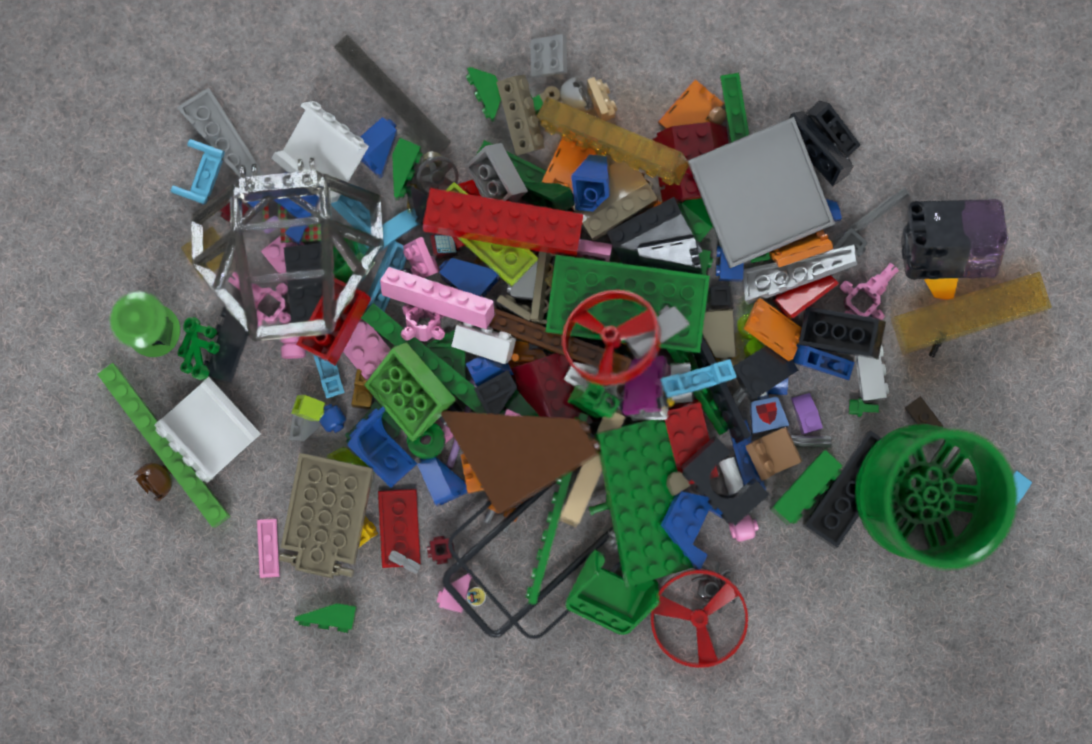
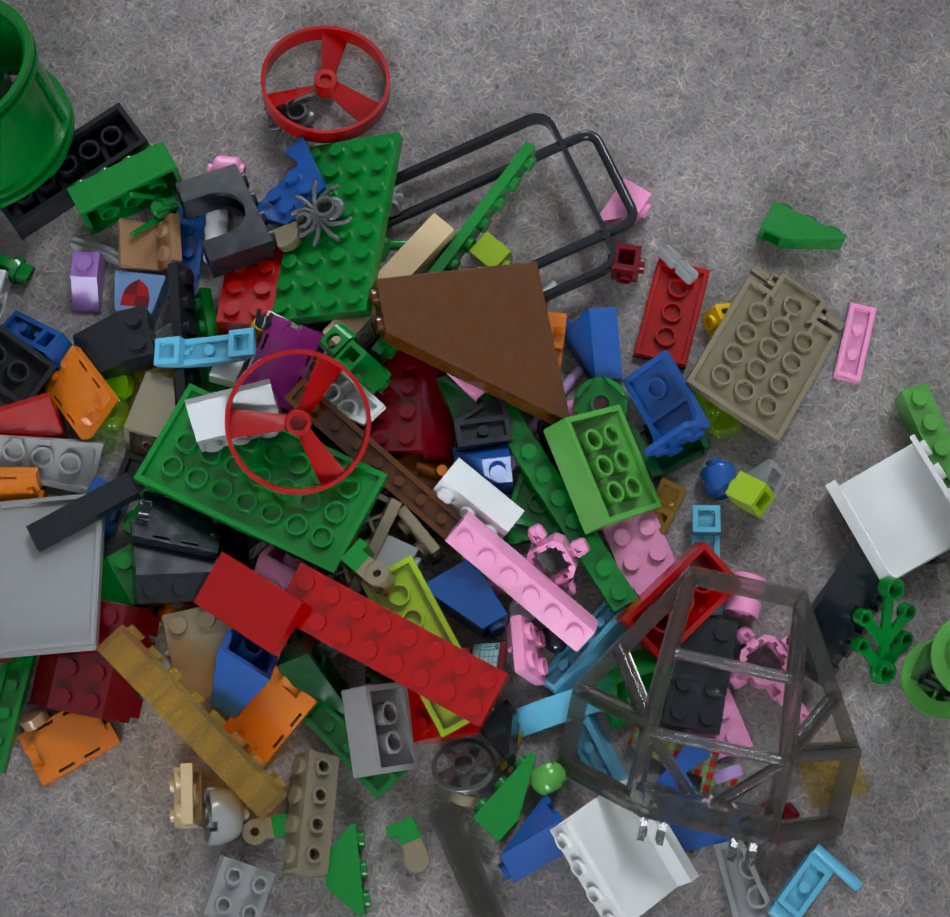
camera: 160 degrees left, 10 degrees down
tile [467,587,486,606] -> none
green windscreen [566,550,660,635] -> none
none -> black tile [26,472,141,552]
none -> green plant [129,192,179,236]
none -> red tile [194,552,308,656]
none -> dark grey animal [290,181,353,246]
none -> leg [340,538,395,594]
none -> leg [385,816,430,874]
none -> lime brick [469,232,513,267]
none -> bright green piece [530,761,567,796]

